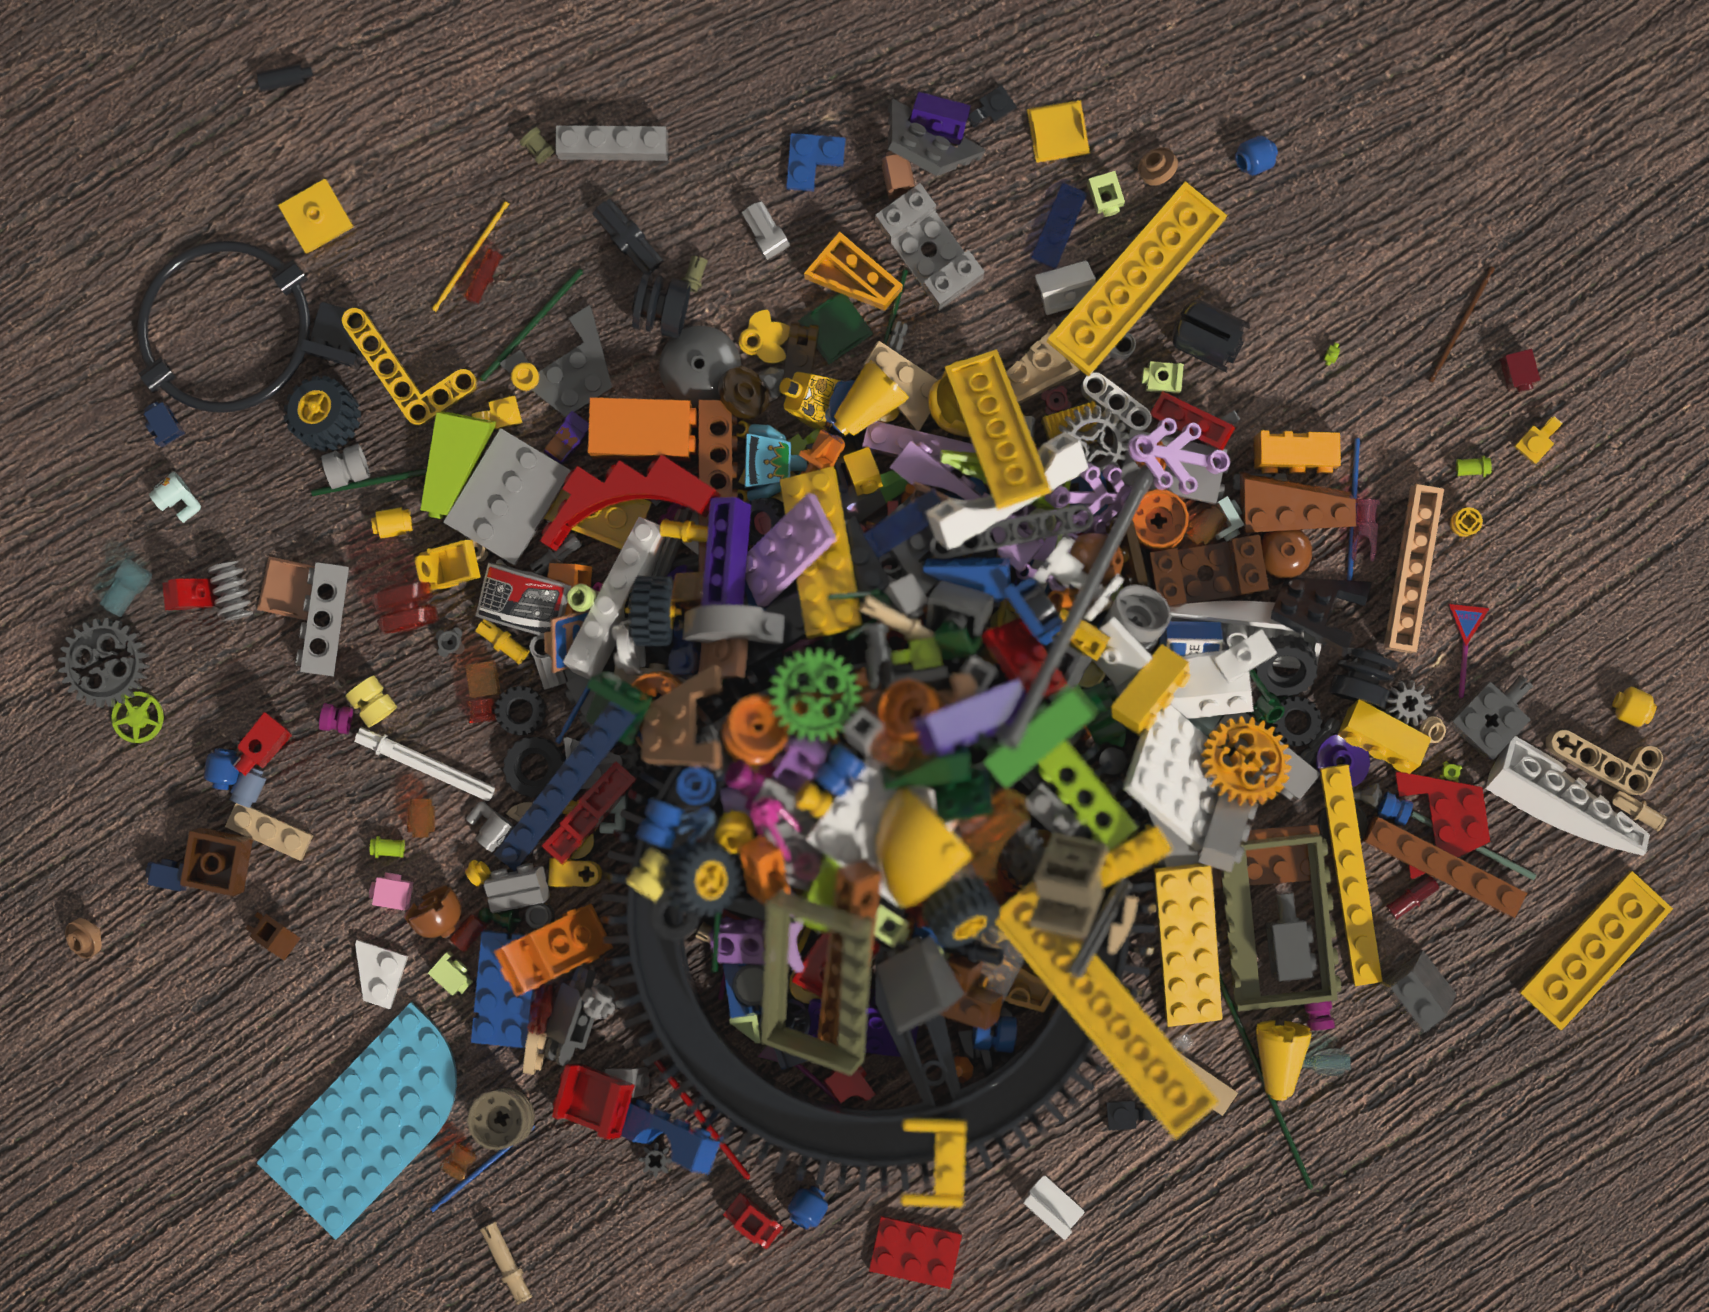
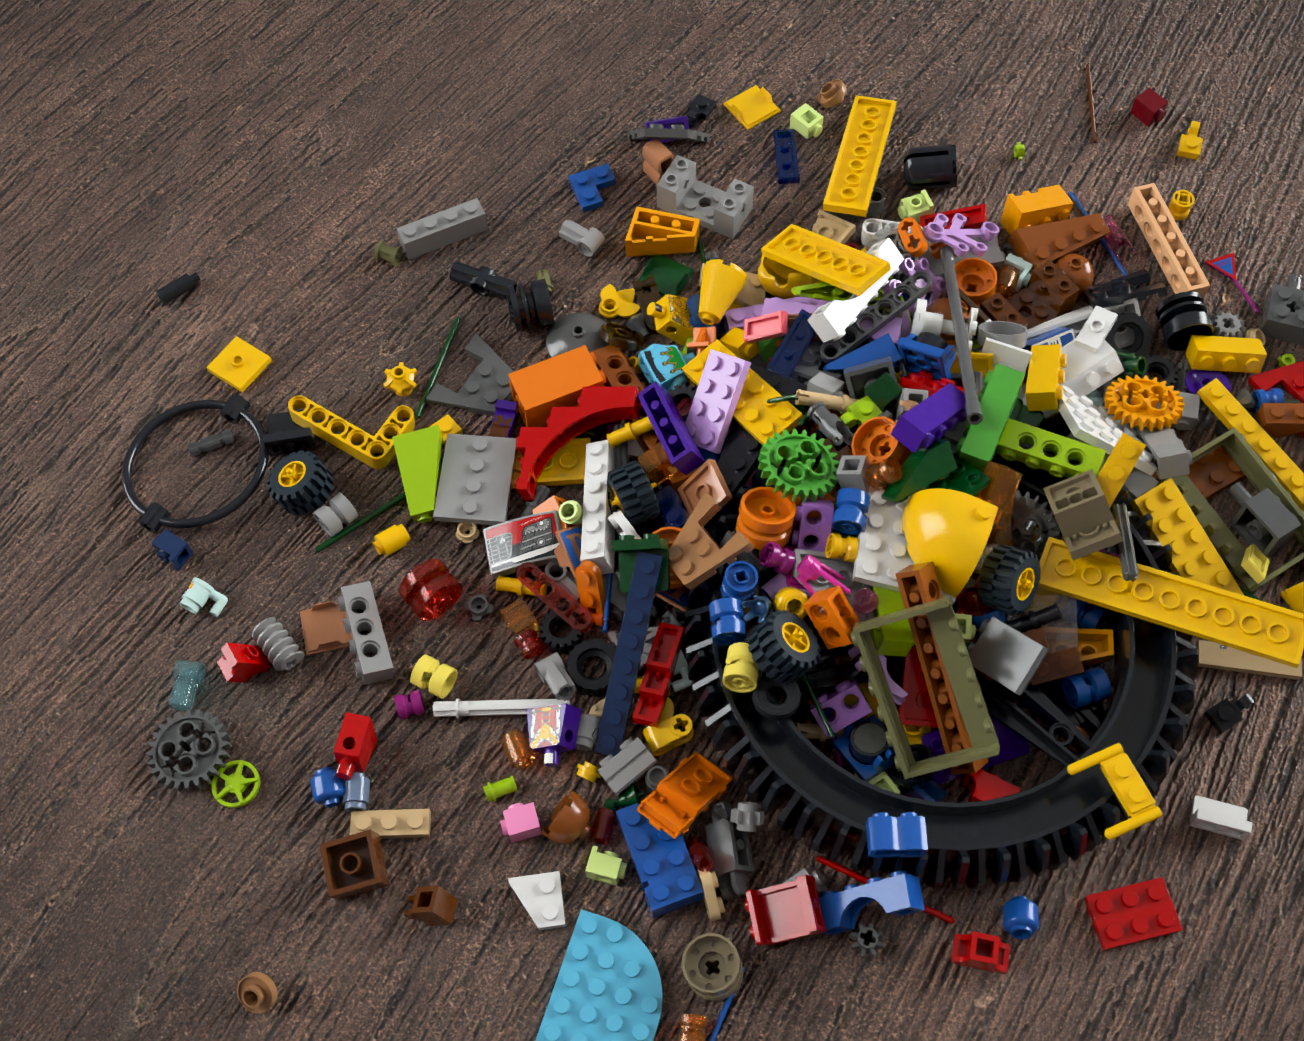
camera: 25 degrees left, 25 degrees down
dark blue brick [145,858,187,892] -> none
yellow piece [415,540,481,591] -> none
yellow piece [432,201,509,312] -> none
clear red pin [463,248,503,305] -> none
yellow tile [511,362,539,391] -> none
light grey arch [683,605,784,645] -> none
light grey hinge [1022,783,1081,836] -> none
white panel [1035,261,1096,315] -> none
tan slope [1108,897,1138,953] -> none
blue head [1235,135,1278,176] -> none
lime pin [1456,455,1492,477] -> none
none -> dark grey axle [188,429,234,456]
none -> yellow rock [383,362,418,397]
none -> clear red beam [516,562,594,633]
none -> torso [527,703,581,767]
none -> light grey piece [534,652,576,701]
none -> orange plate [575,561,609,626]
none -> coral tile [744,310,788,344]
none -> blue brick [866,812,928,858]
none -> orange beam [898,217,928,257]
none -> light yellow tile [1241,544,1270,584]

